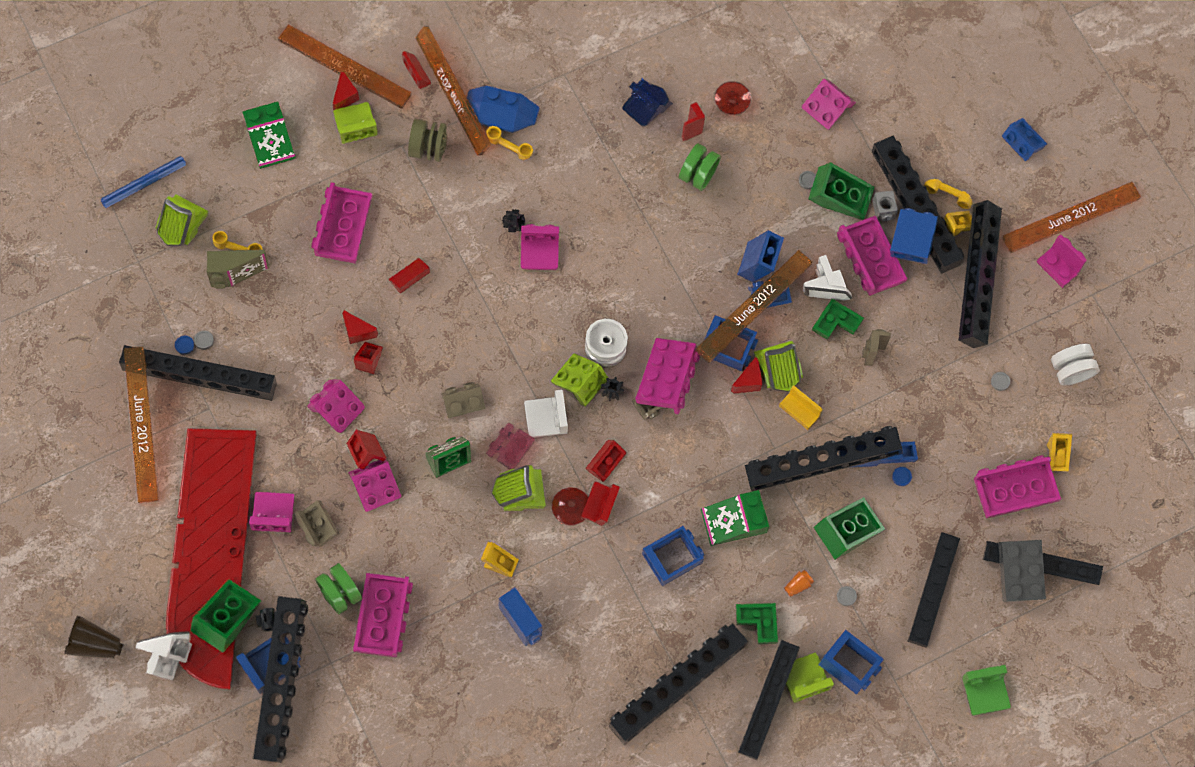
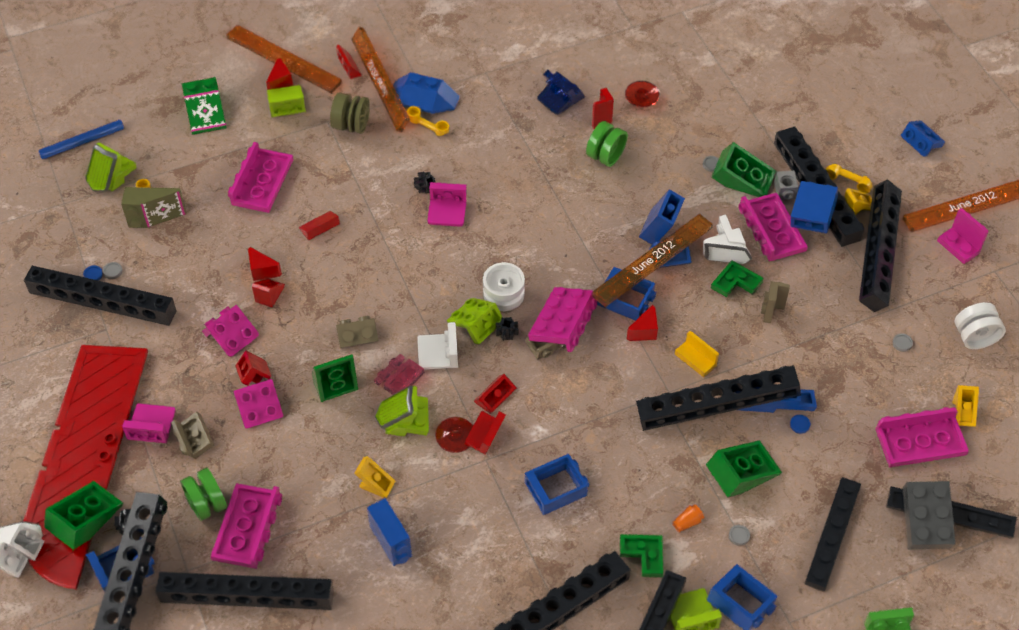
camera: 10 degrees right, 15 degrees down
clear orange tile [124,347,159,504] -> none
green slope [701,490,770,546] -> none
lime piece [754,341,803,392] -> none
dark pink bracket [802,79,856,129] -> none
none -> black brick [156,572,334,610]

